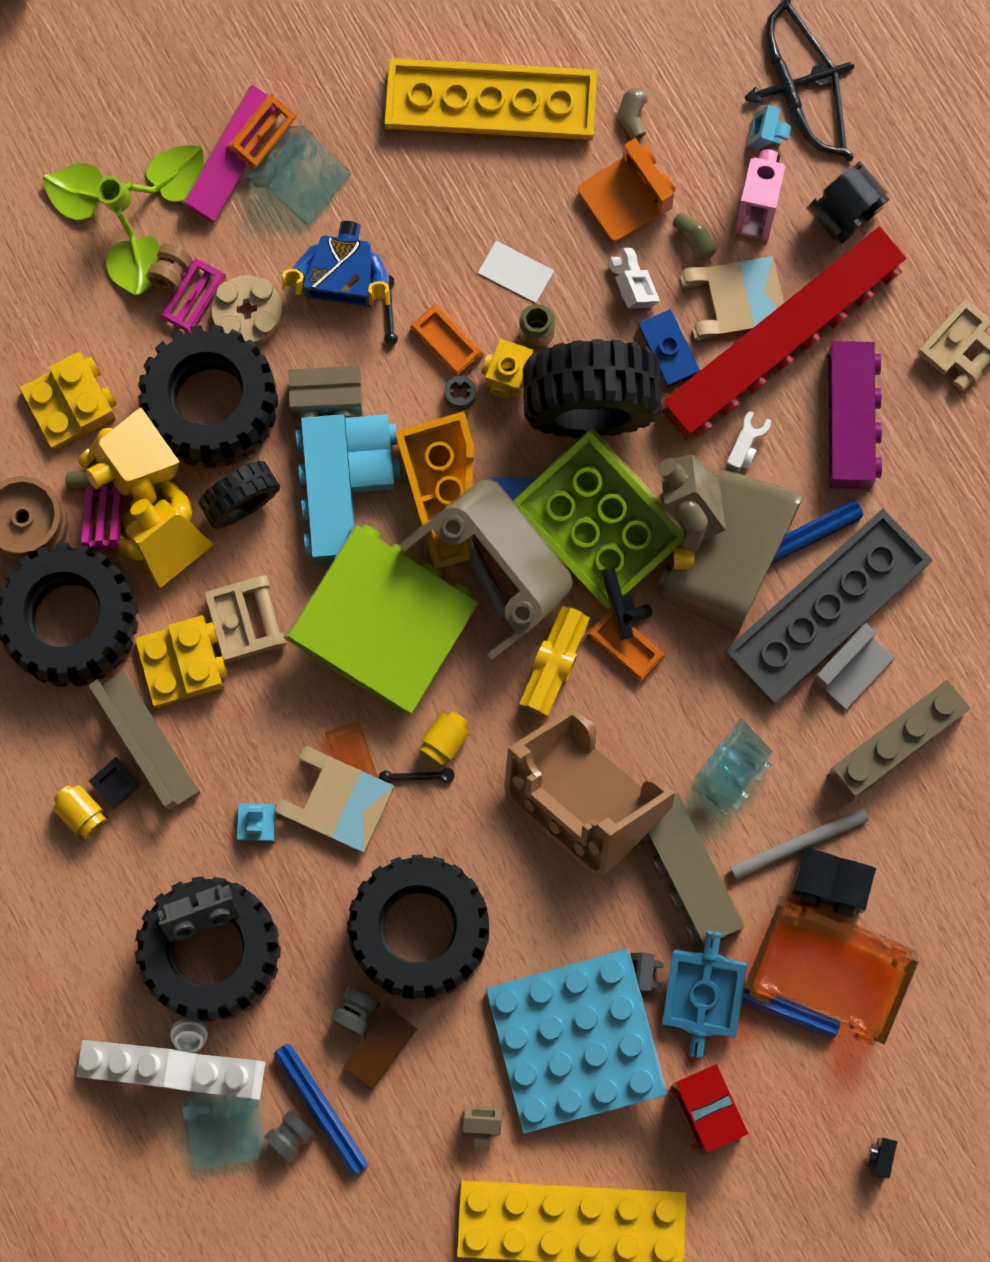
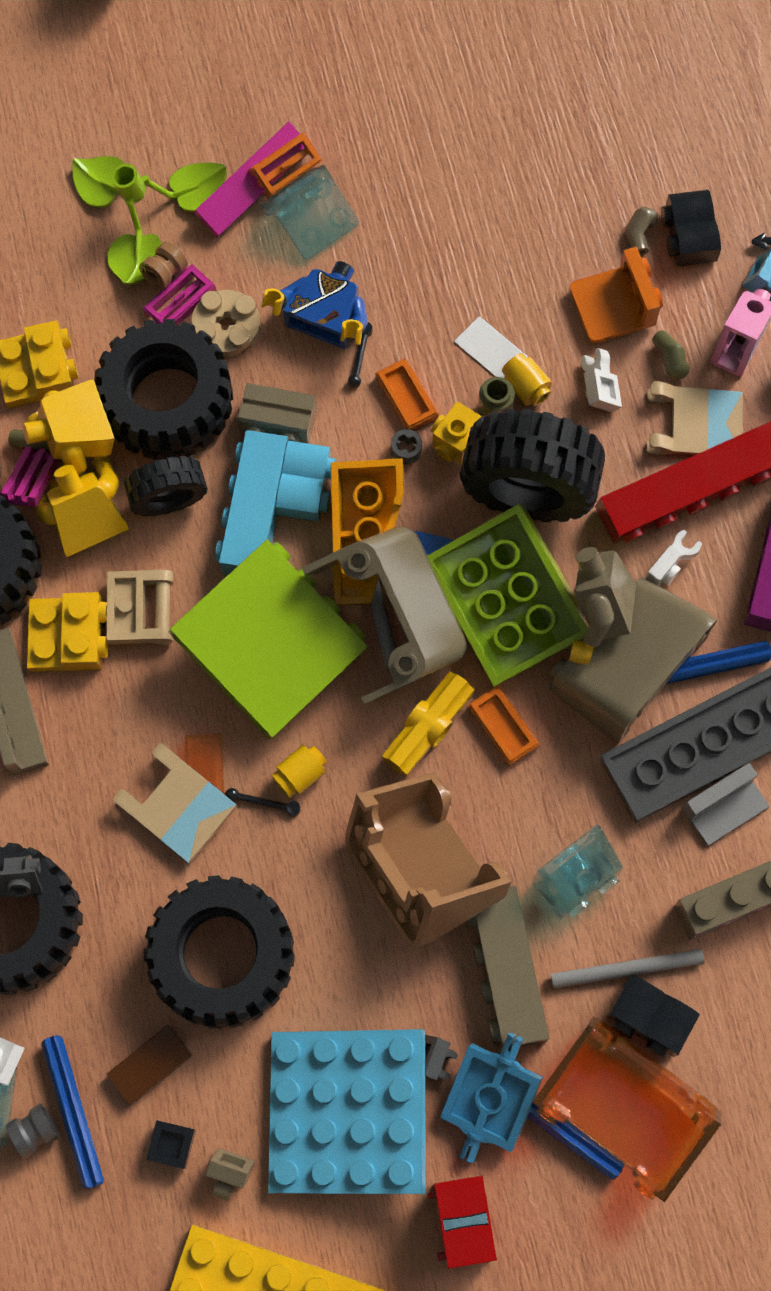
camera: 15 degrees right, 5 degrees down
medium azure tile [237,803,276,842] -> none
dark grey wheel [330,986,380,1036] -> none
yellow plate [385,58,597,140] -> none
black hose [600,566,652,640] -> none
blue plate [638,309,700,388] -> none
none -> black plate [146,1120,196,1169]
none -> yellow brick [502,353,552,406]
none -> black brick [661,189,721,266]

